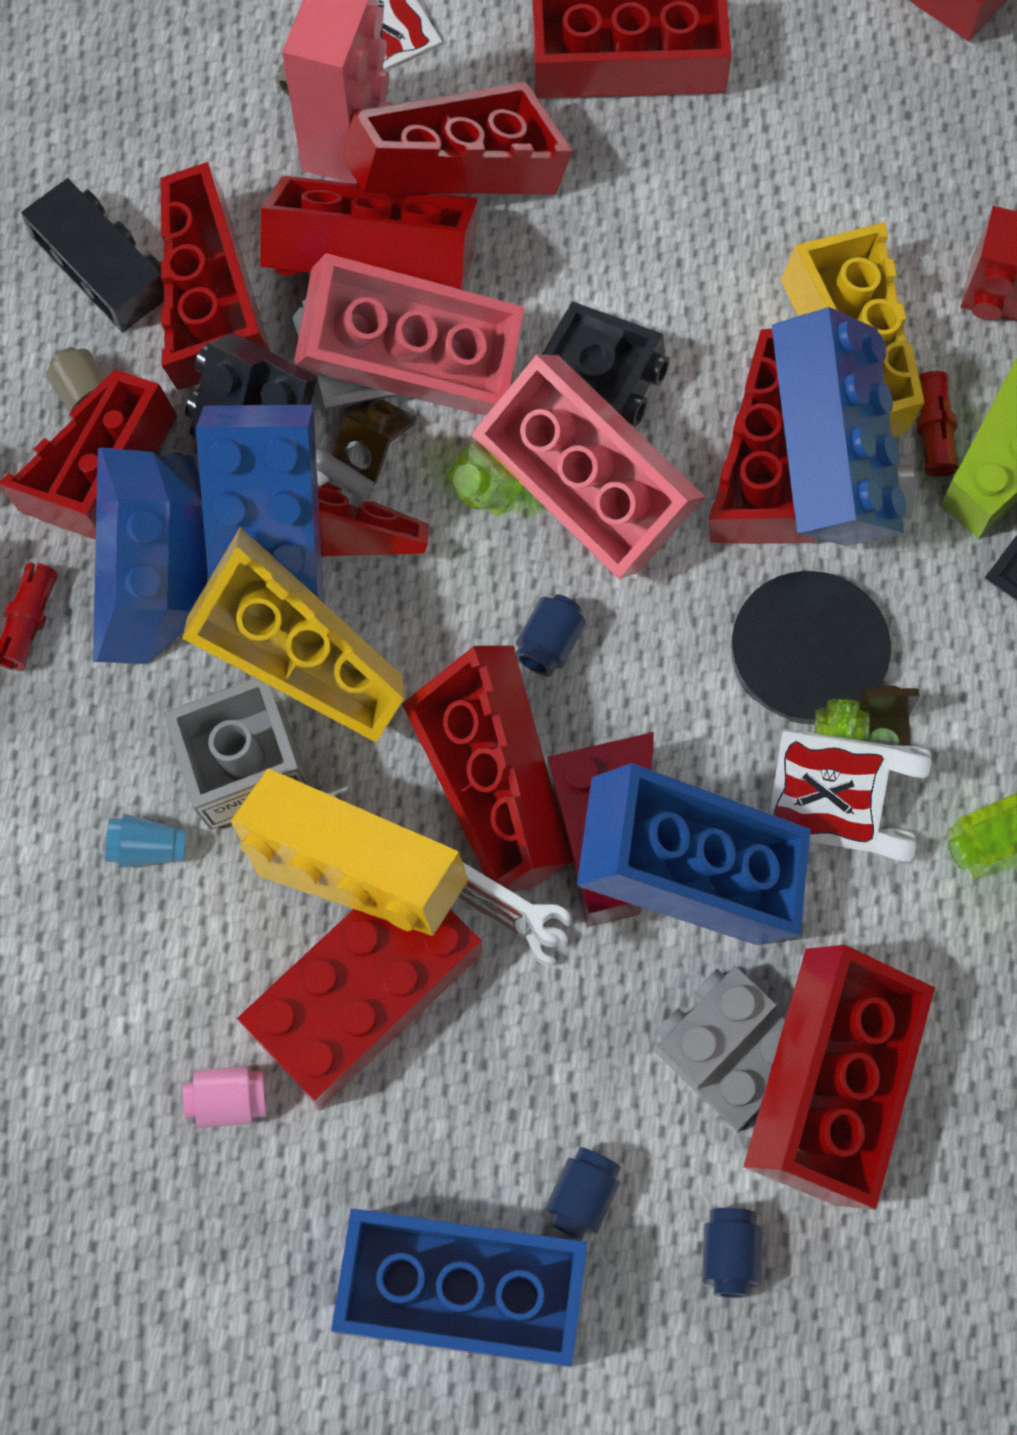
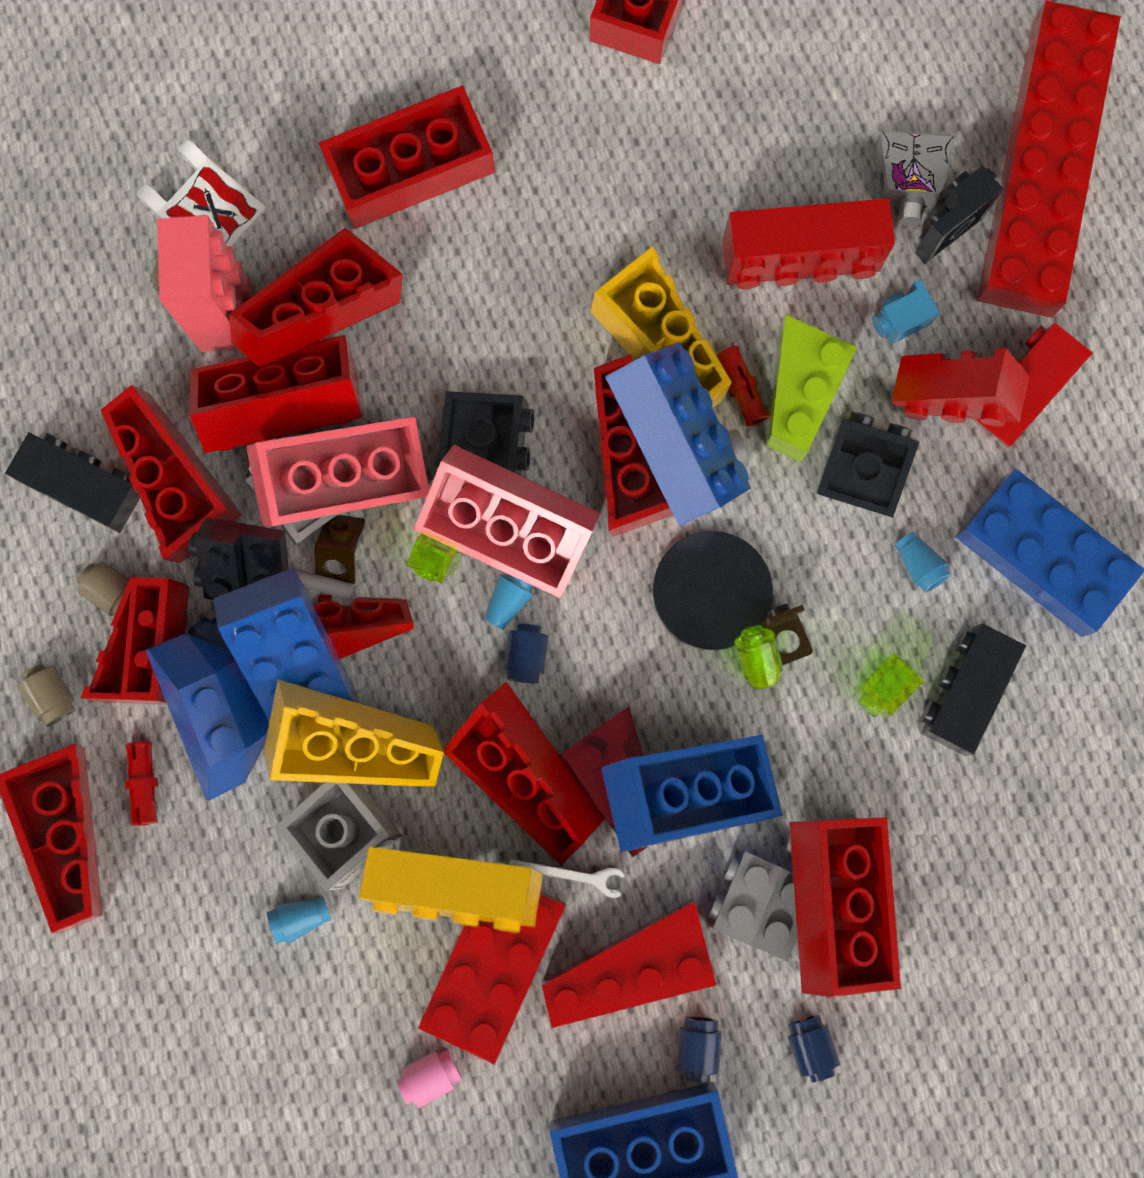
camera: 20 degrees left, 10 degrees up
flag [769,728,932,862] -> none
none -> dark azure cone [484,573,534,630]
none -> red wedge [541,899,717,1028]

